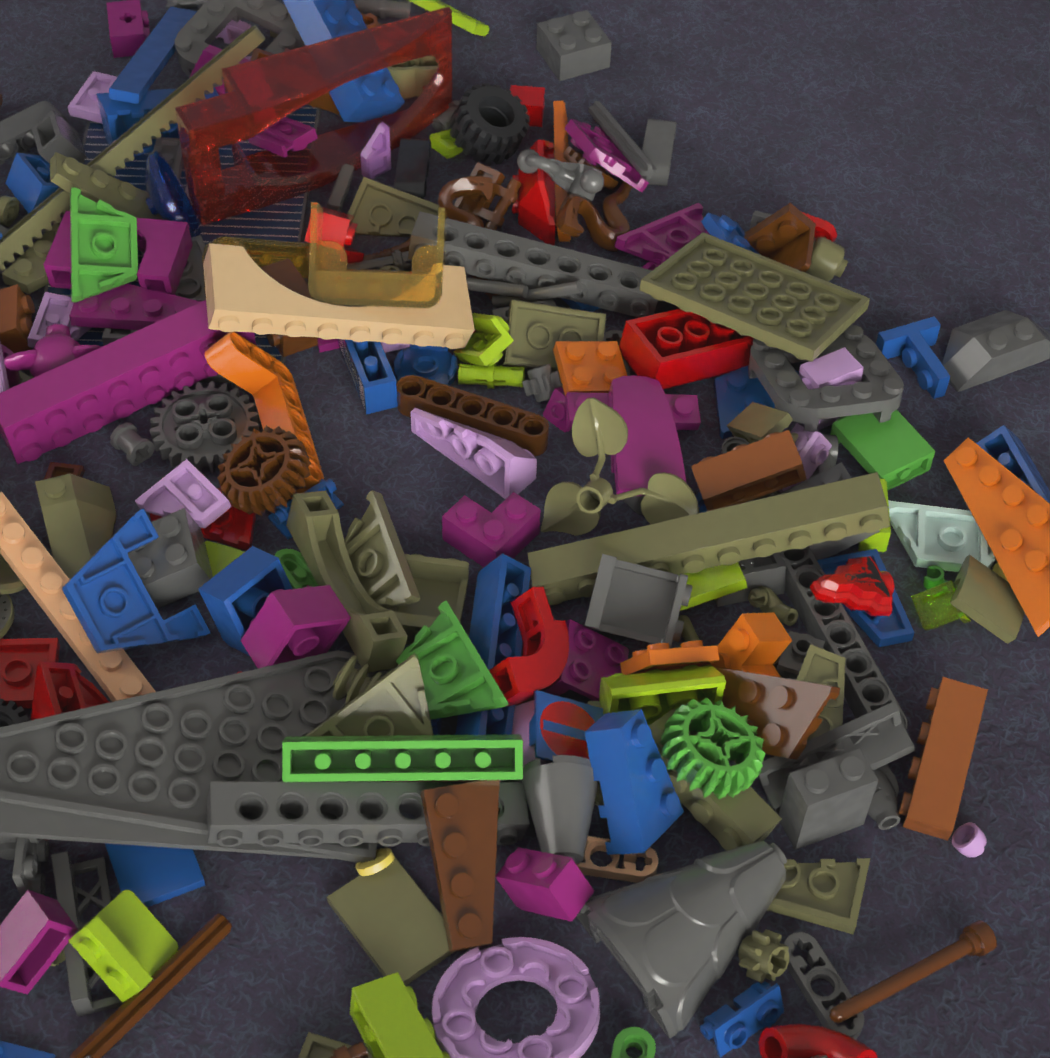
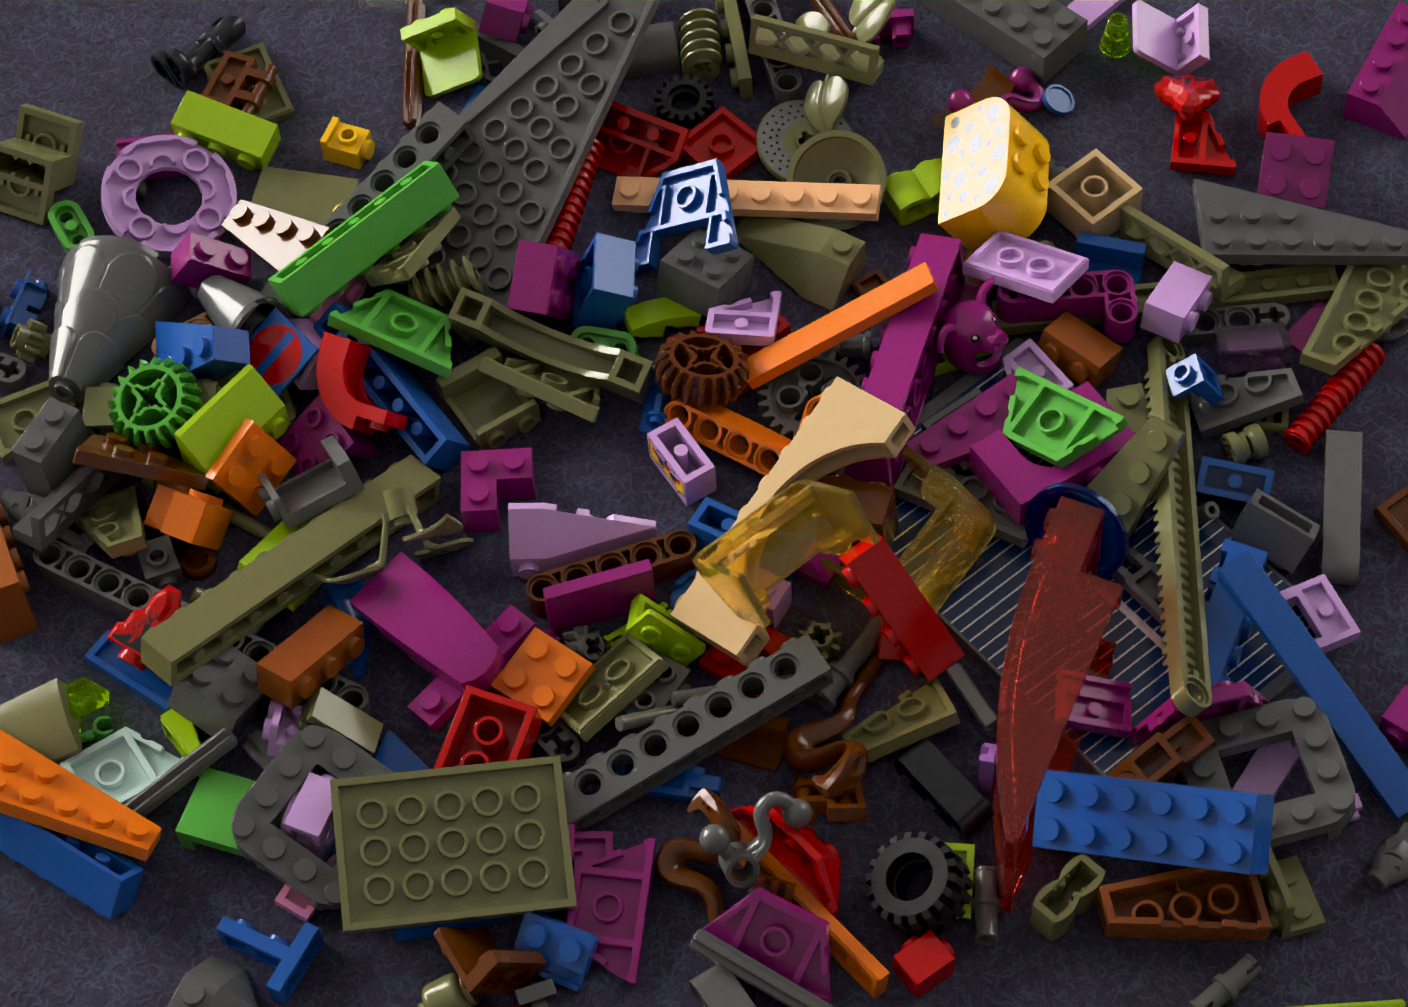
camera: 145 degrees right, 5 degrees up
none -> dark grey axle [124,728,238,817]
none -> yellow brick [320,116,375,169]
none -> magenta tile [543,559,657,634]
none -> lavender brick [647,417,717,506]
none -> orange tile [747,262,939,390]

